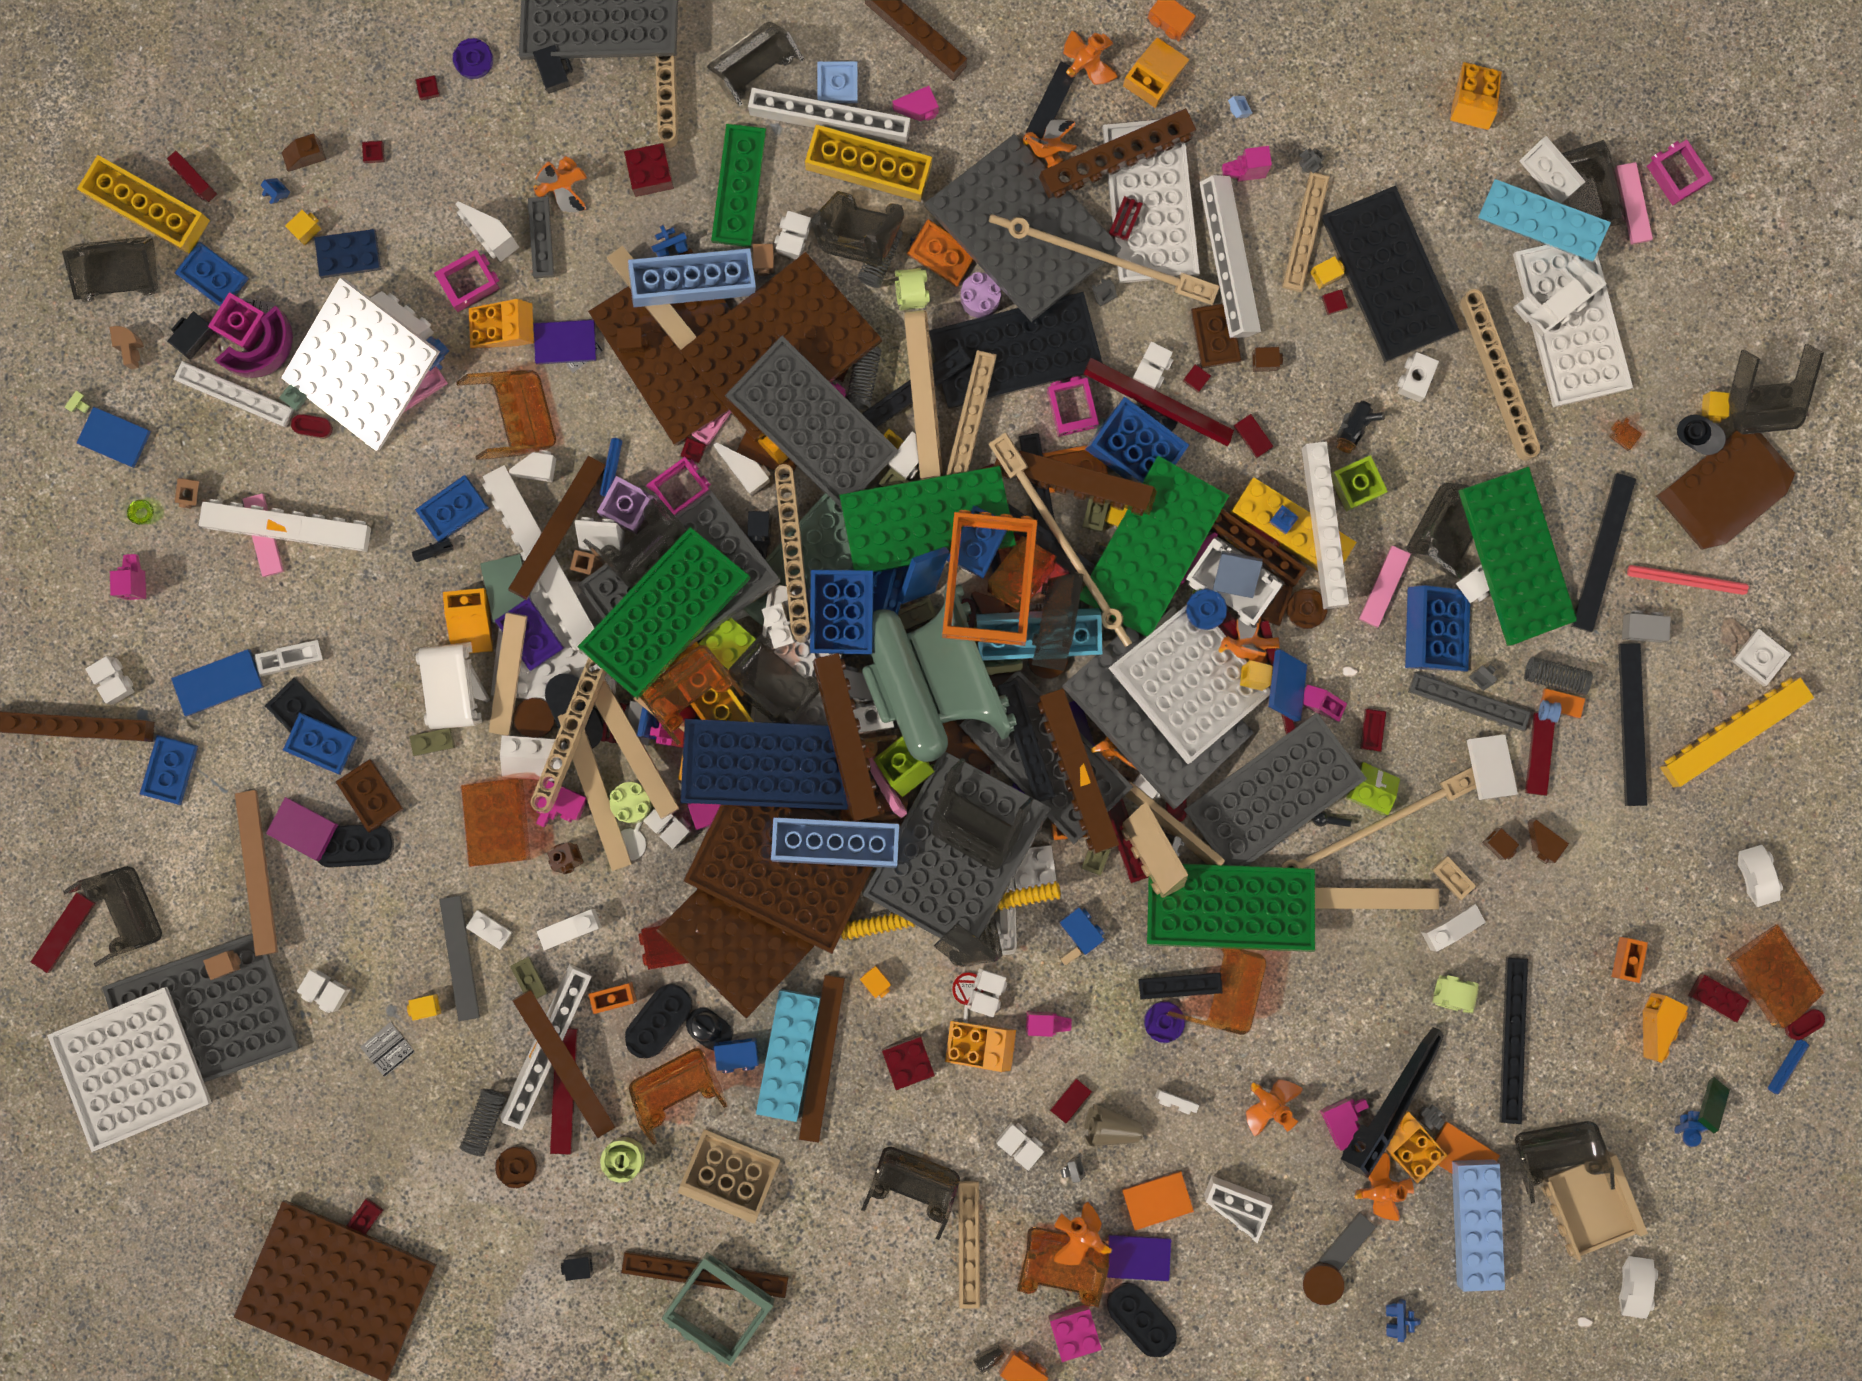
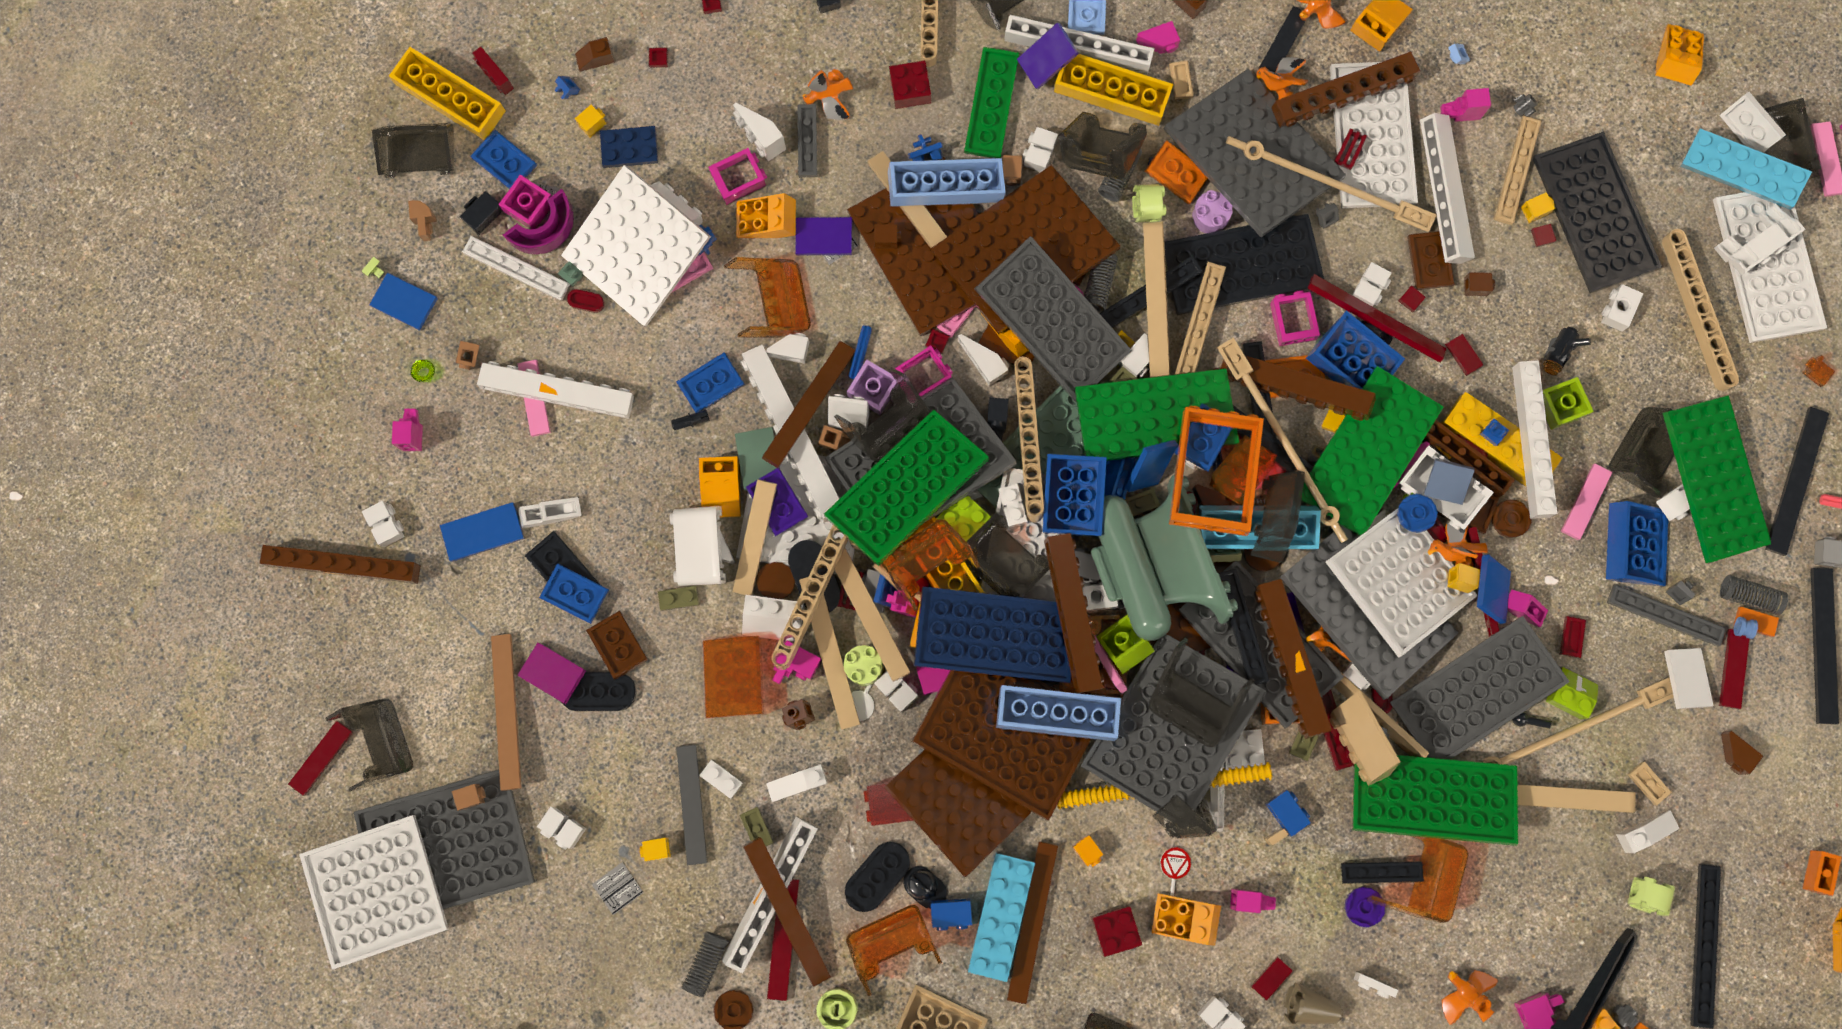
camera: 15 degrees right, 5 degrees down
blue tile [140,735,198,805] -> none
orange brick [588,982,637,1014] -> none
white piece [967,968,1007,1017] -> none
olive plate [1082,499,1108,532] -> none
reddish brown brick [1482,828,1519,860] -> none
none -> dark purple tile [1017,23,1079,89]
none -> tan tile [1169,61,1194,100]

